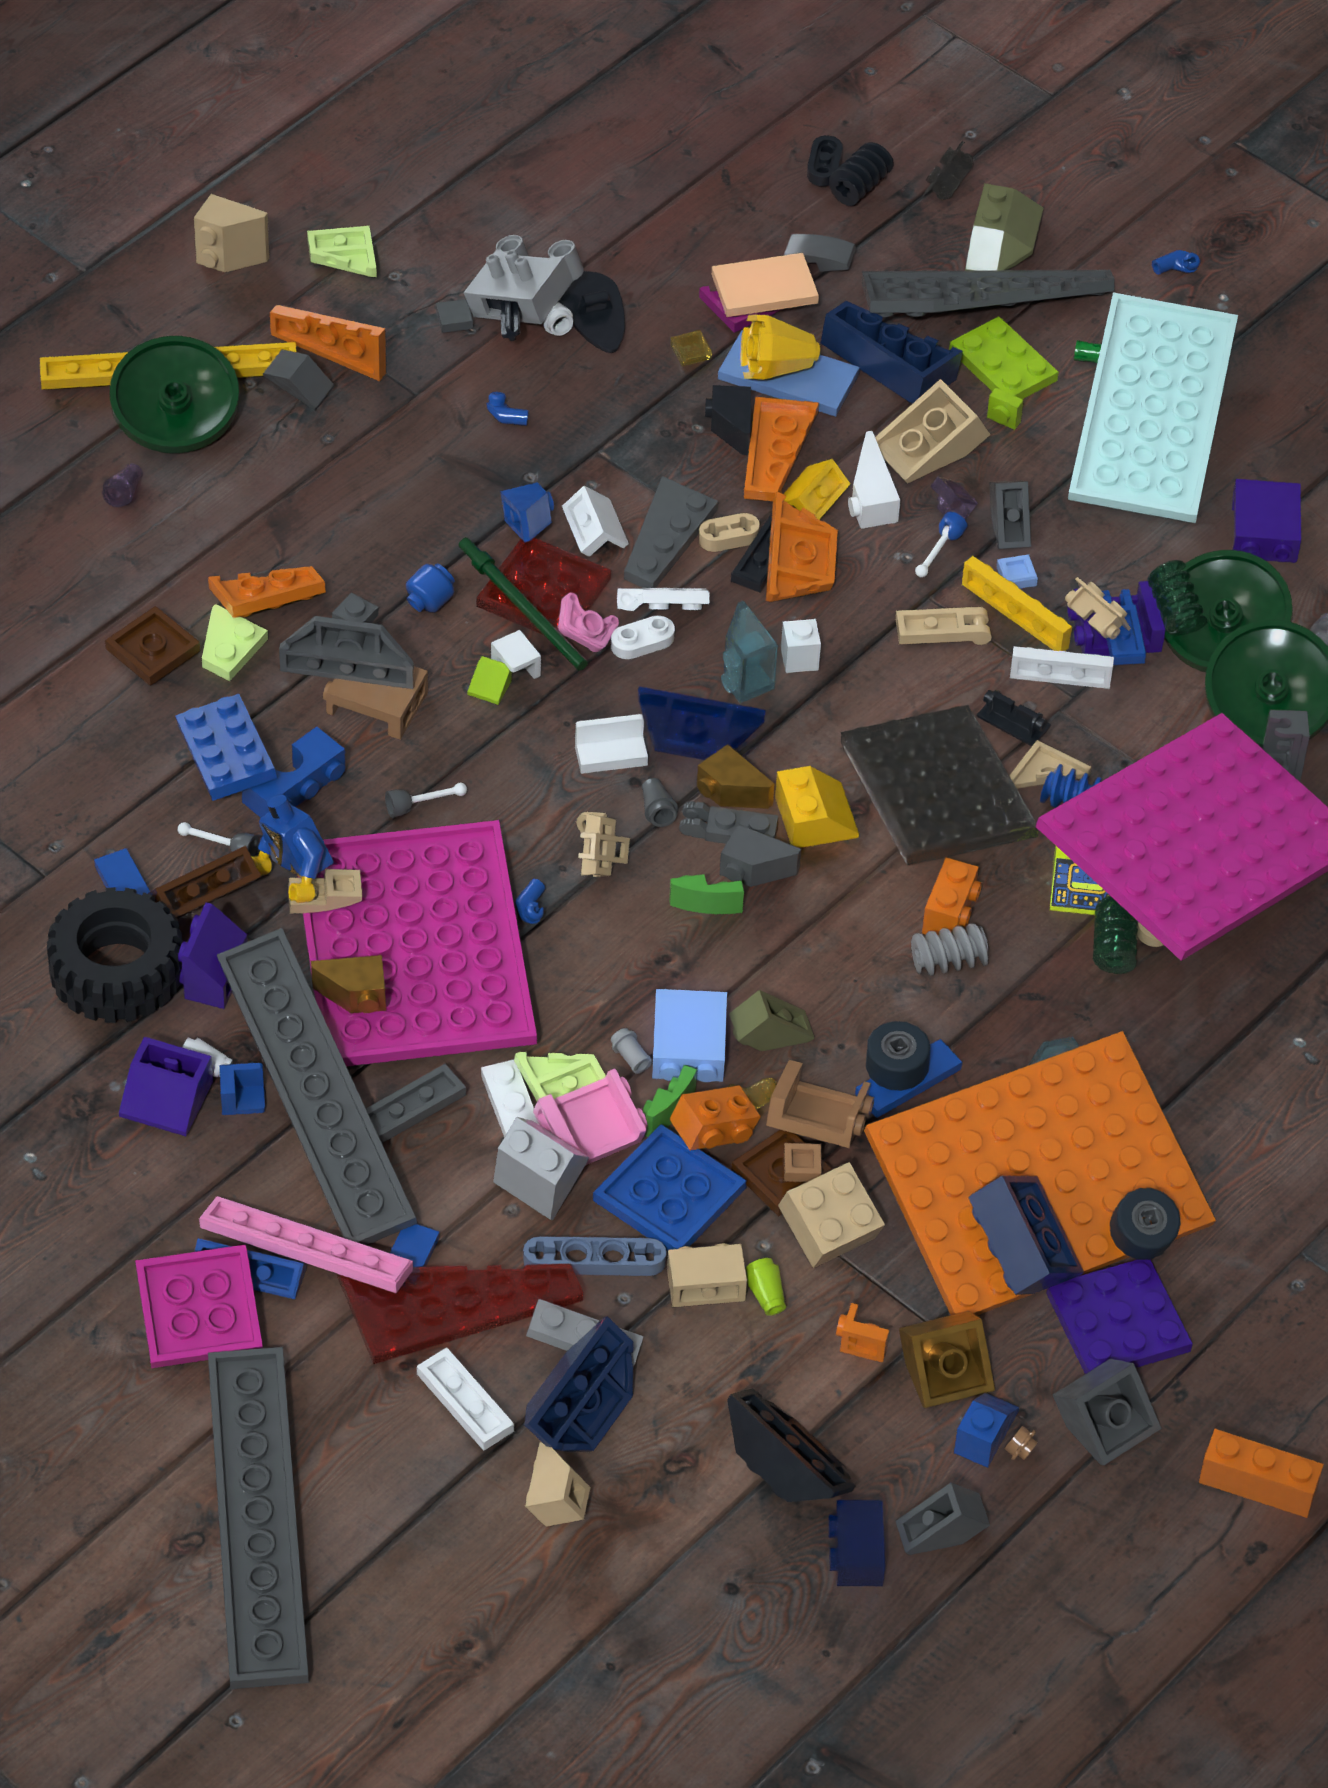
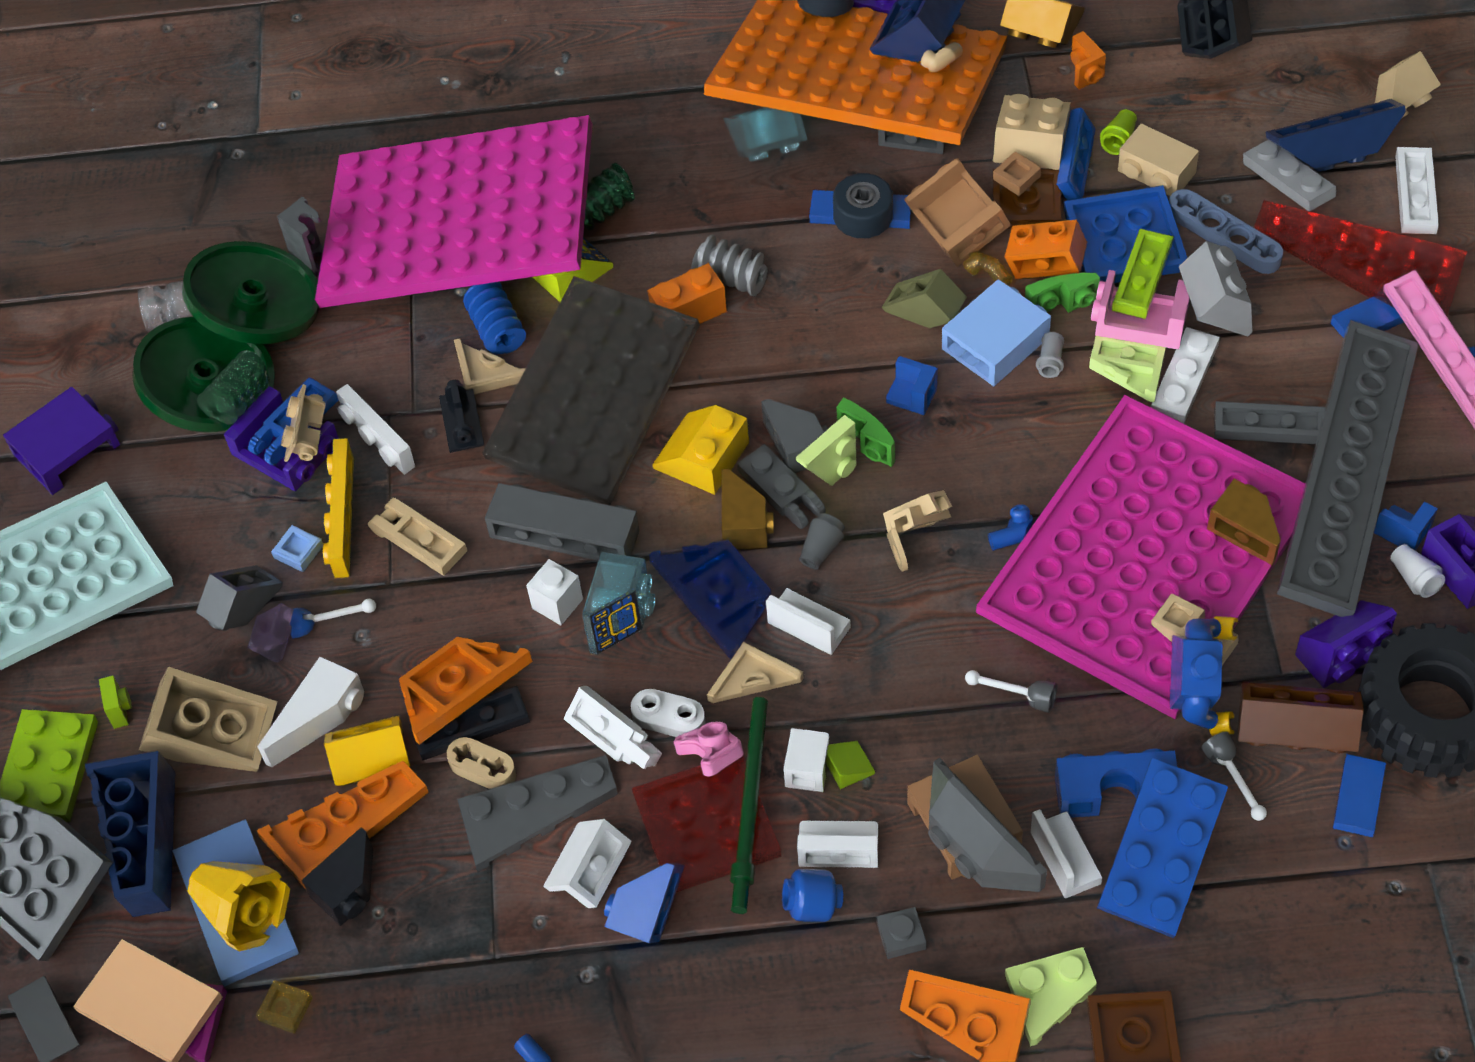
camera: 130 degrees left, 5 degrees up
none -> dark grey brick [485,483,640,566]
none -> tan tile [707,642,804,703]
none -> yellowish green wing [796,415,856,486]
none -> white panel [797,821,878,868]
none -> blue panel [886,356,938,415]
none -> tan arm [921,42,963,72]
none -> white panel [1031,809,1102,898]
none -> blue tile [1057,108,1096,201]
none -> lime tile [1112,229,1173,319]

